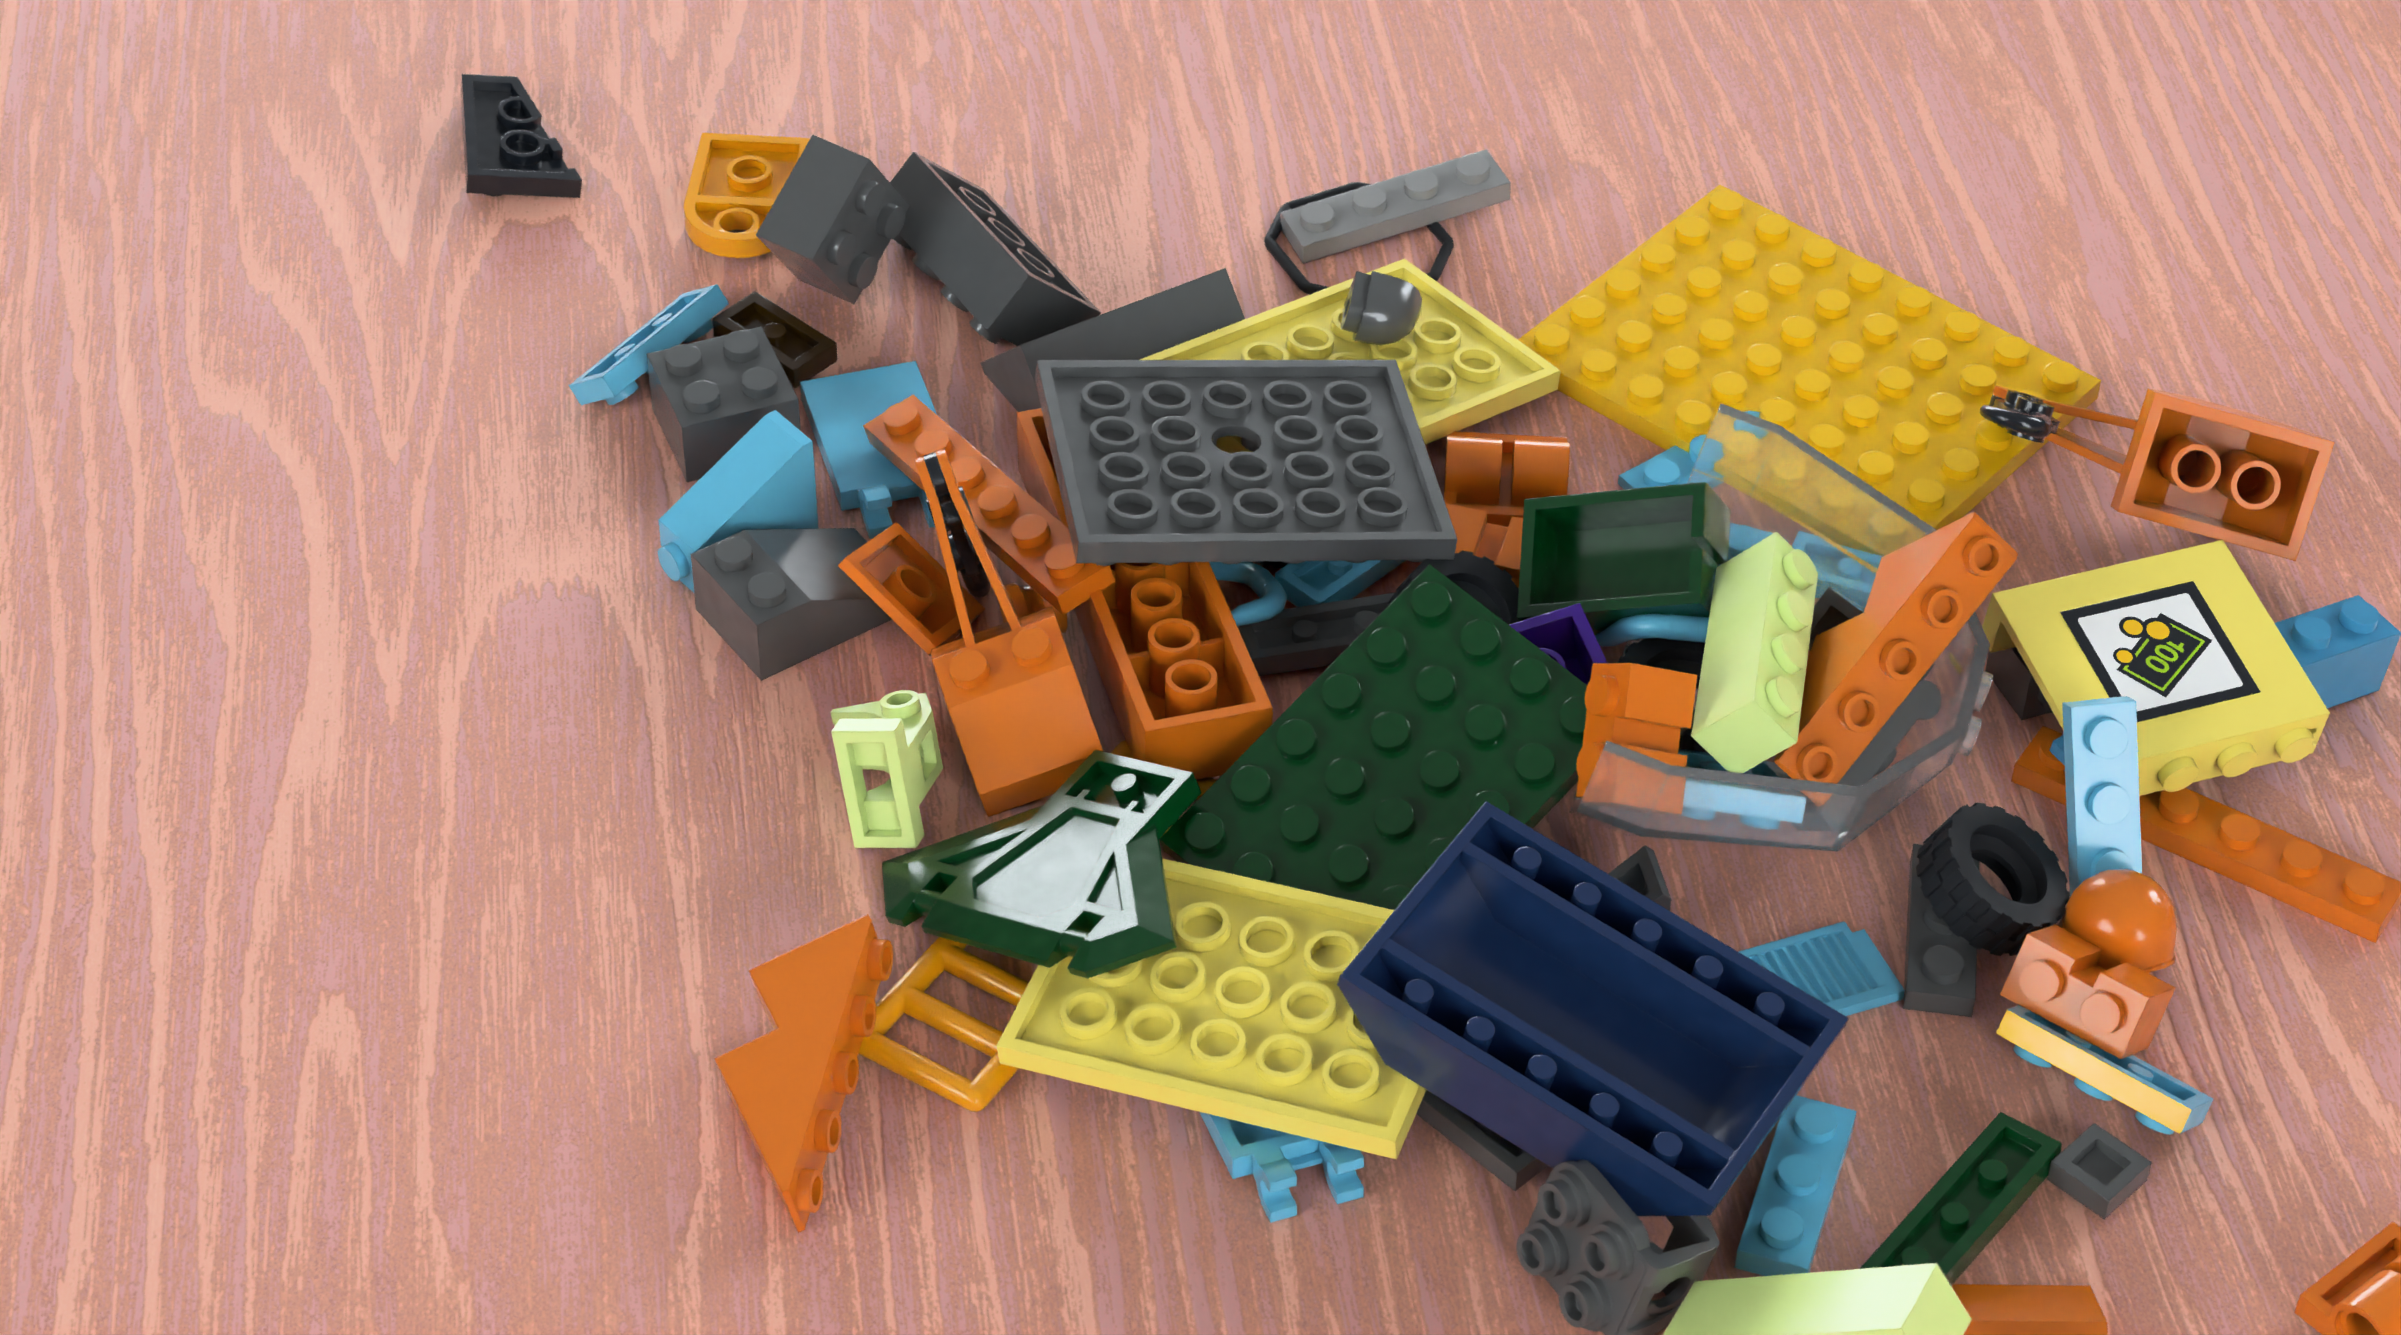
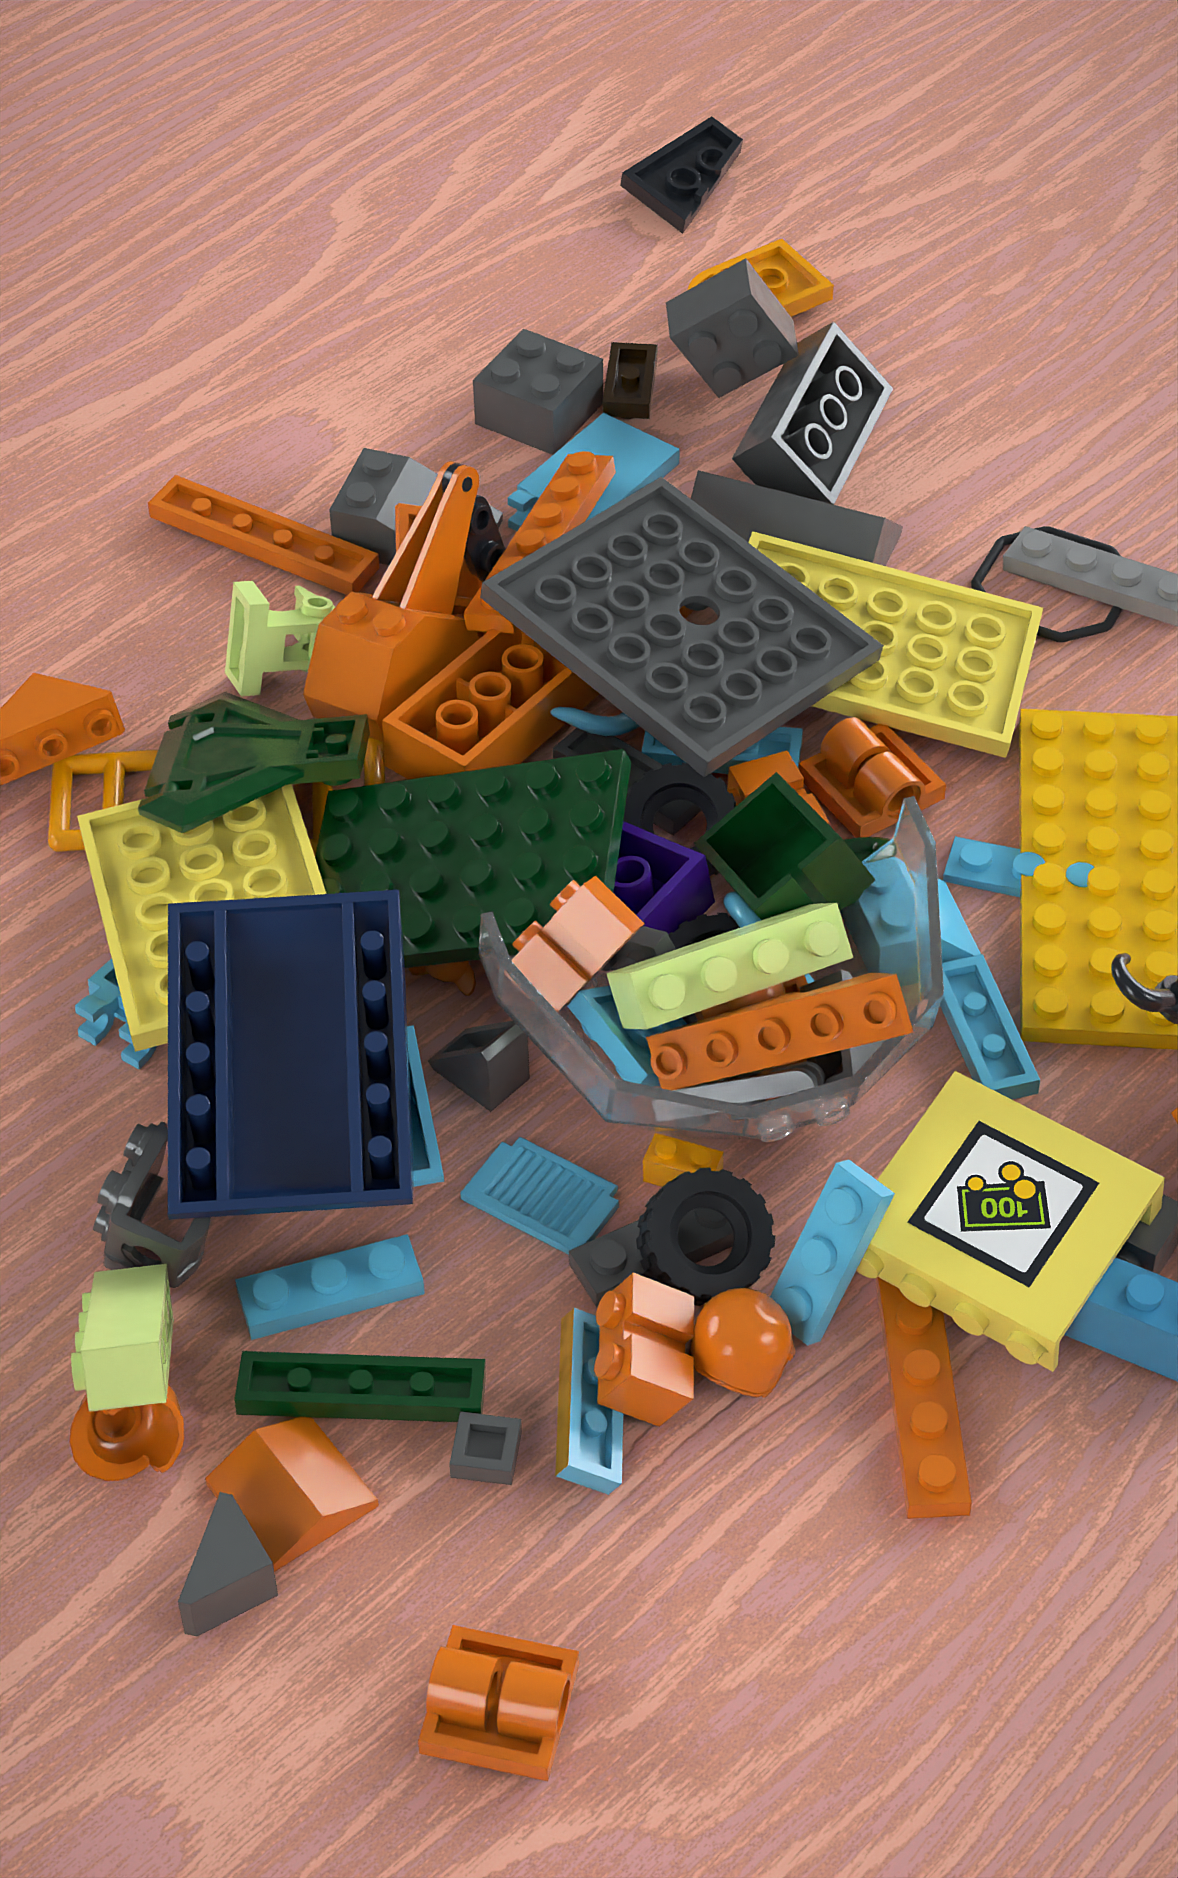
camera: 55 degrees right, 5 degrees up
medium azure plate [569,284,729,405] -> none
medium azure slope [658,410,818,593] -> none
dark grey piece [1341,271,1422,345] -> none
none -> orange plate [148,475,380,595]
none -> light orange piece [643,1132,724,1187]

